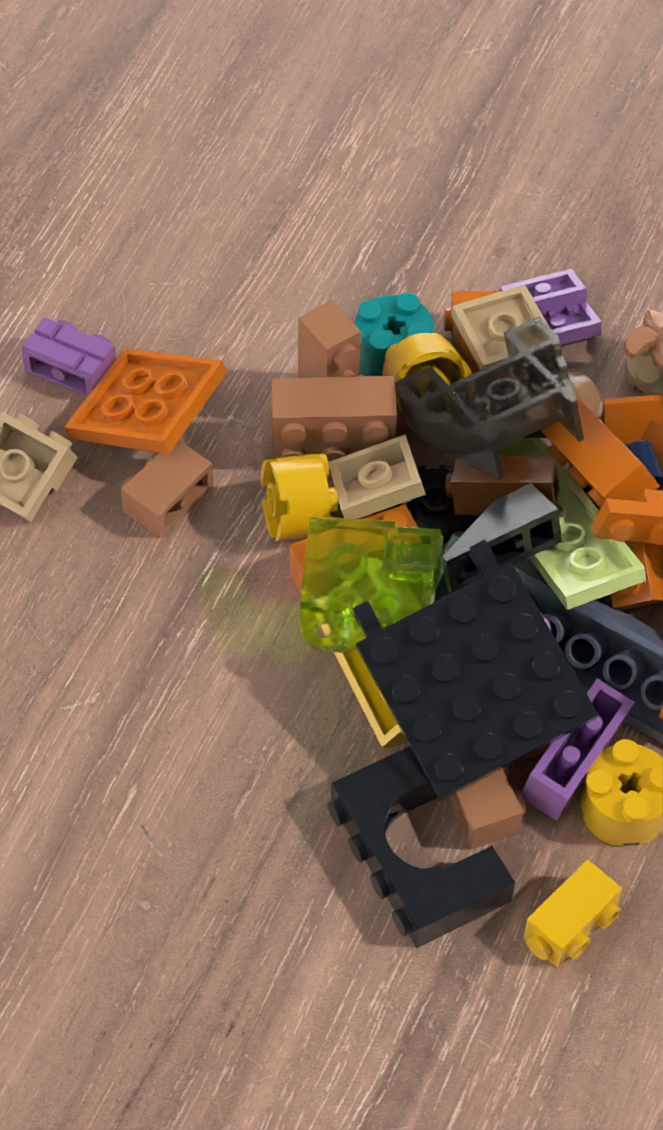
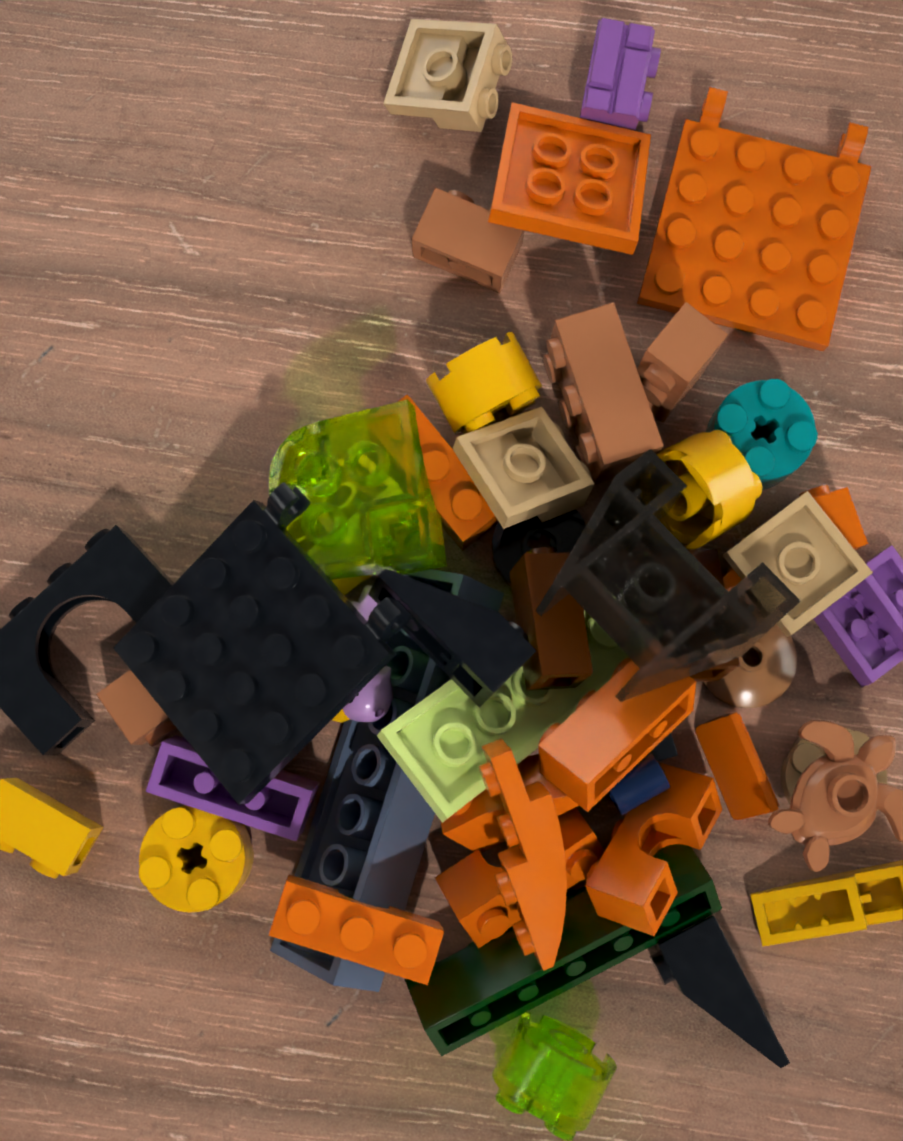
camera: 75 degrees right, 25 degrees up
none -> orange plate [637,87,872,351]

